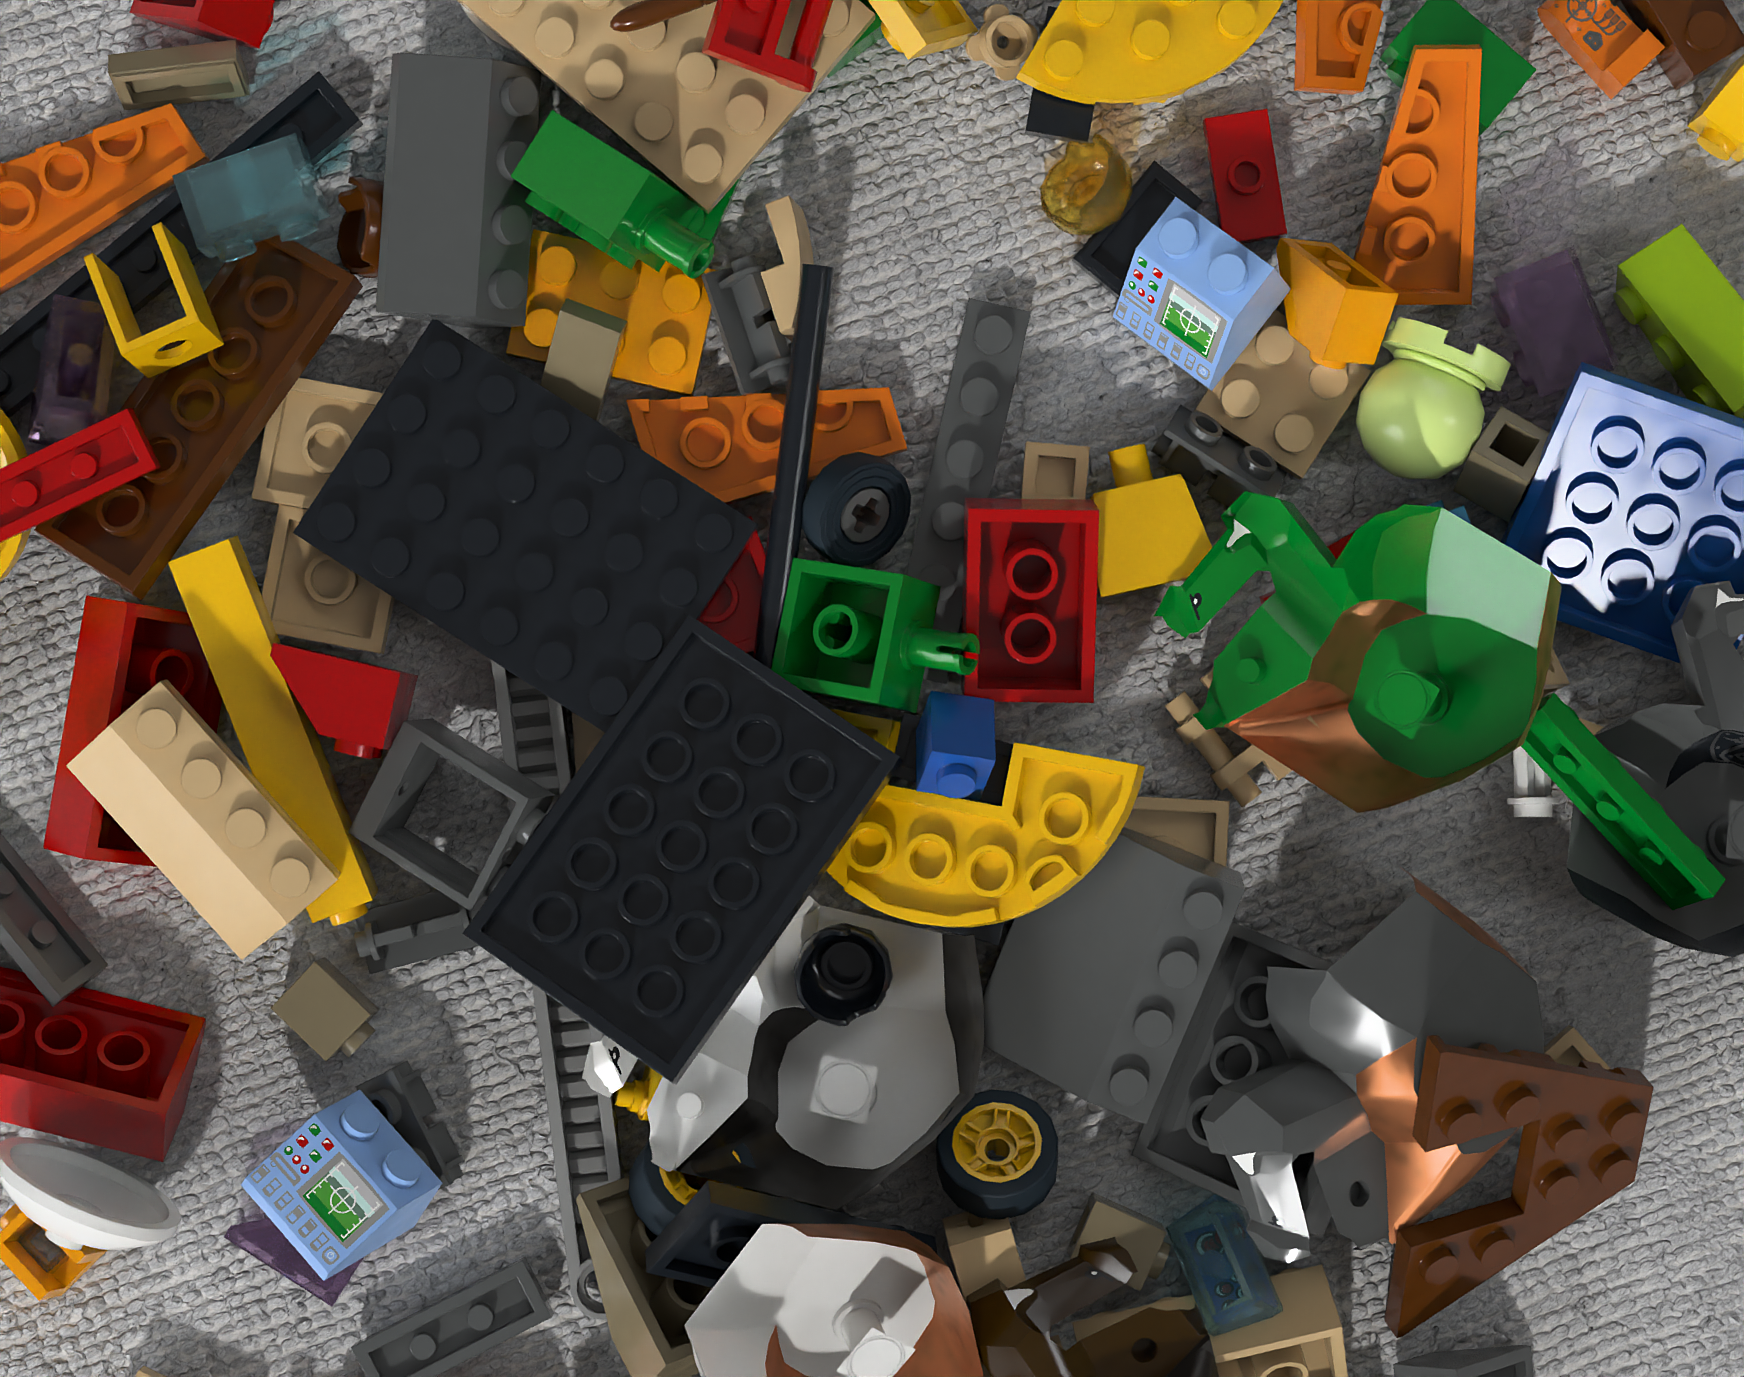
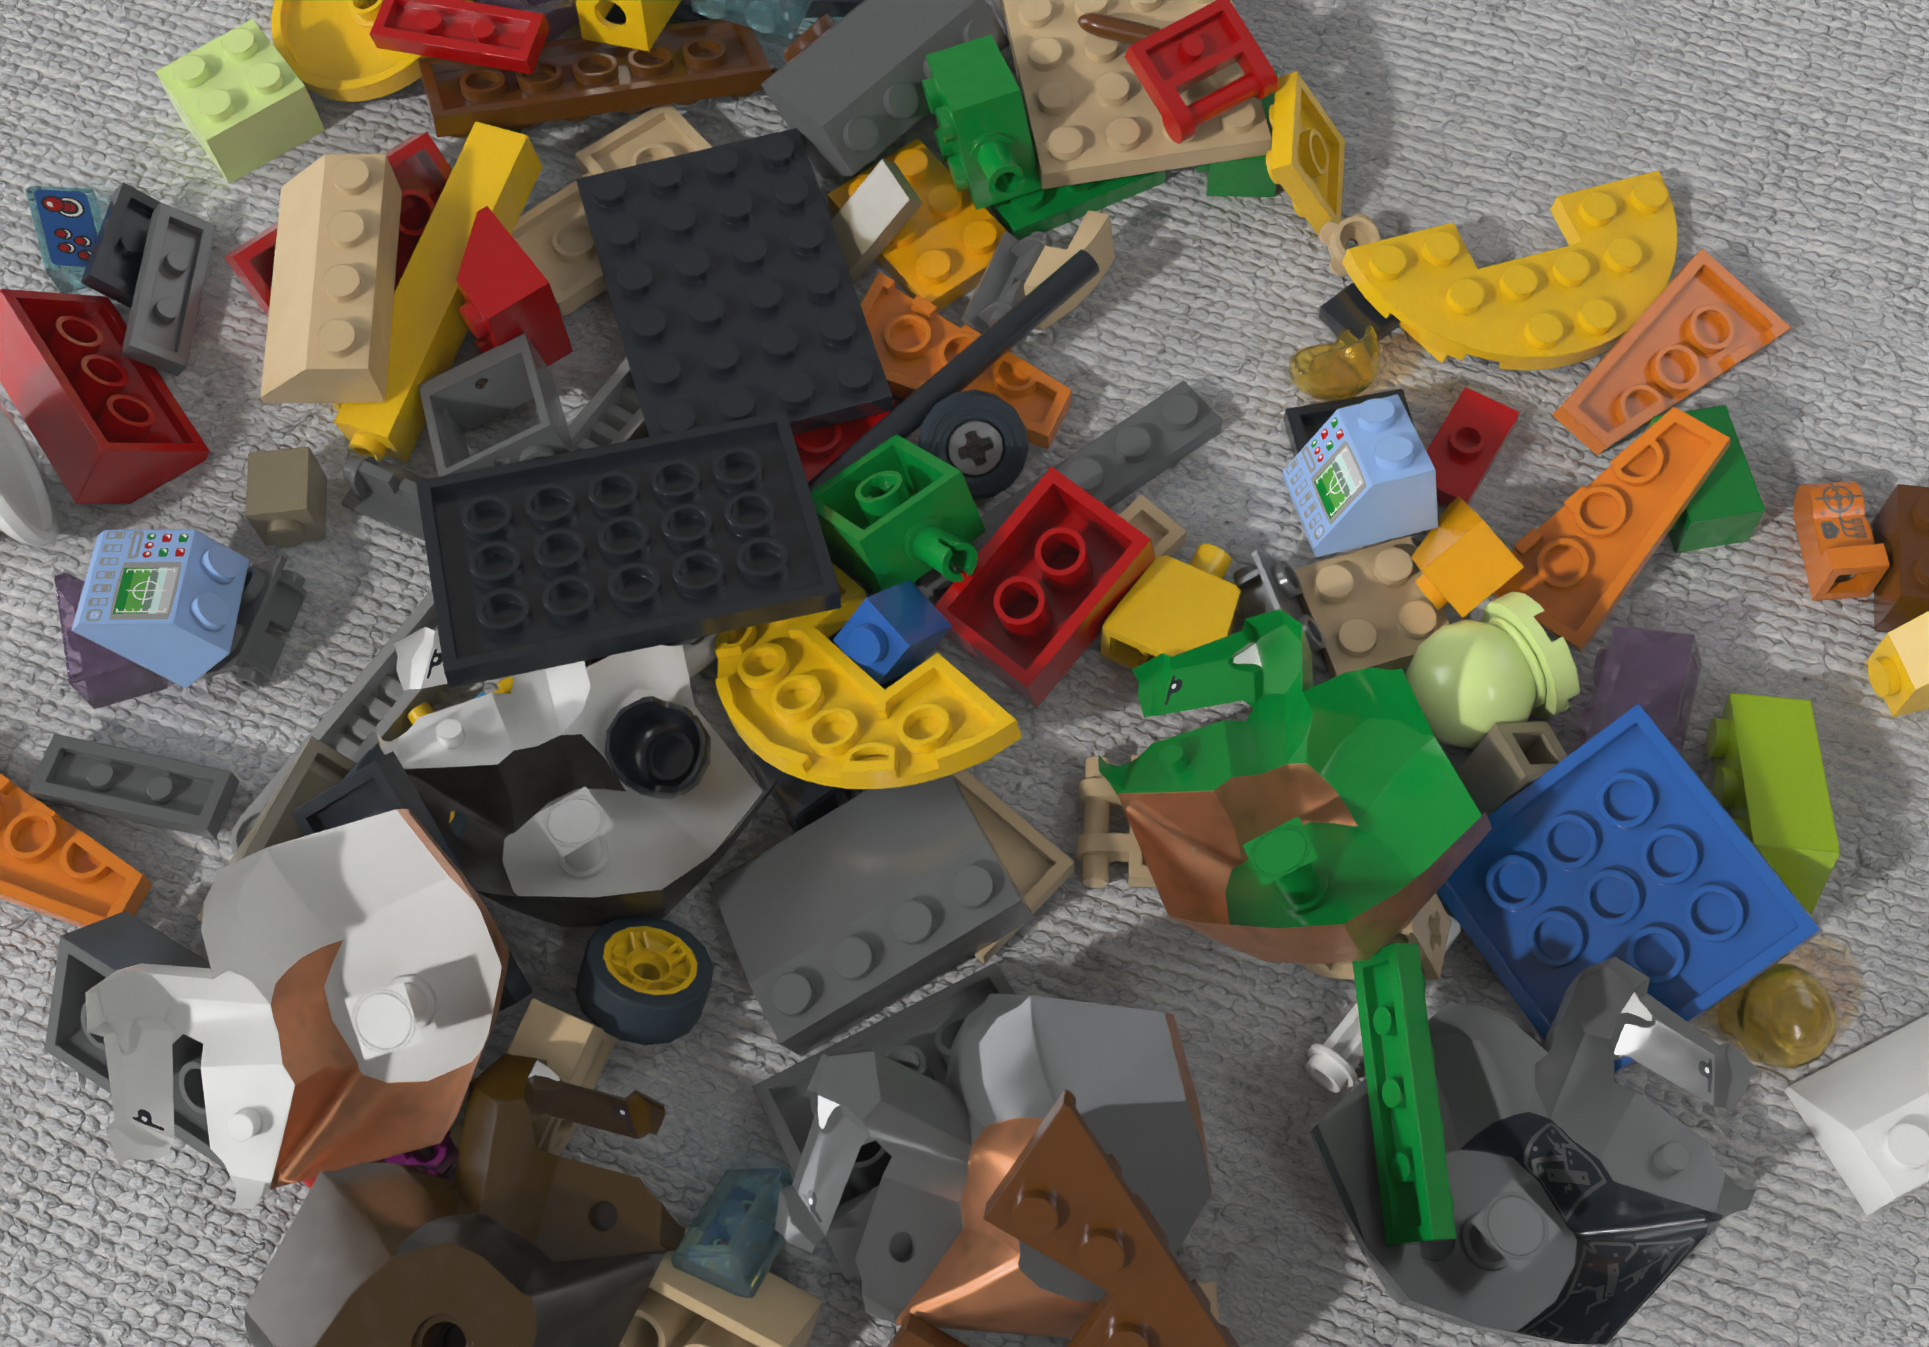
camera: 45 degrees right, 25 degrees down
dark tan brick [1066,1192,1171,1291] -> none

